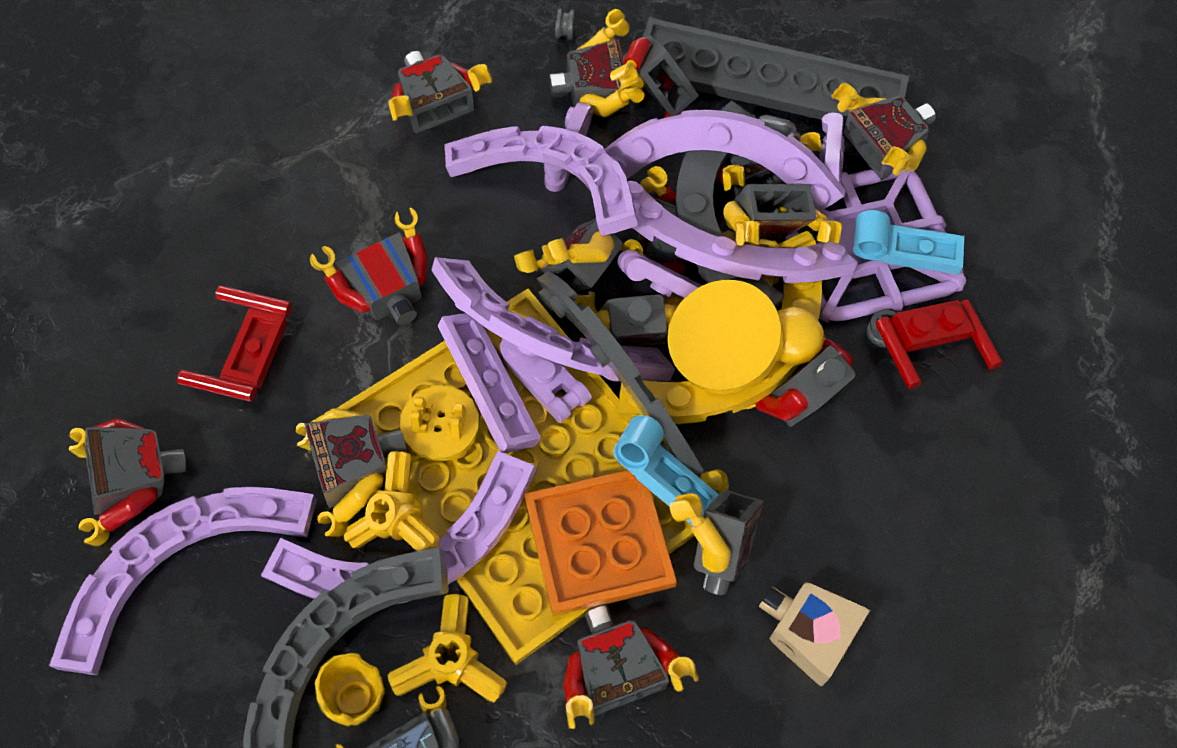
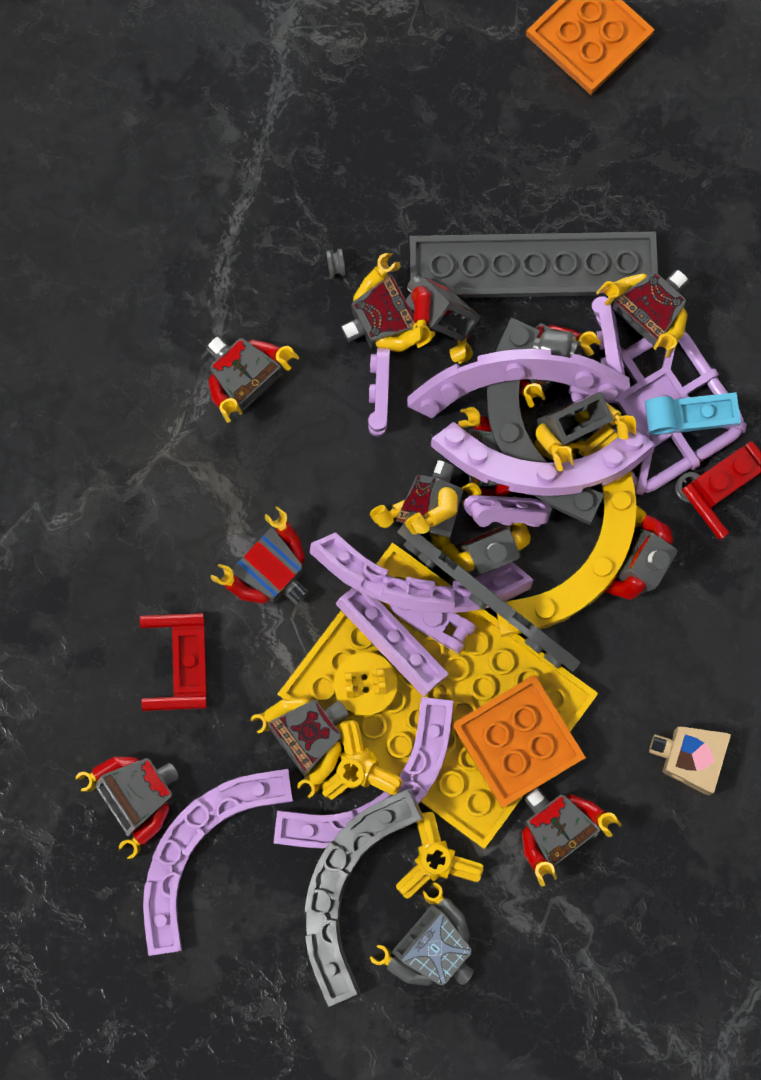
camera: 15 degrees left, 15 degrees up
yellow hair [315,653,385,726] -> none
lavender plate [445,126,639,236] -> none
medium azure plate [613,415,719,526] -> none
yellow piece [668,280,784,394] -> none
torso [670,469,764,595] -> none
yellow hair [777,306,825,366] -> none

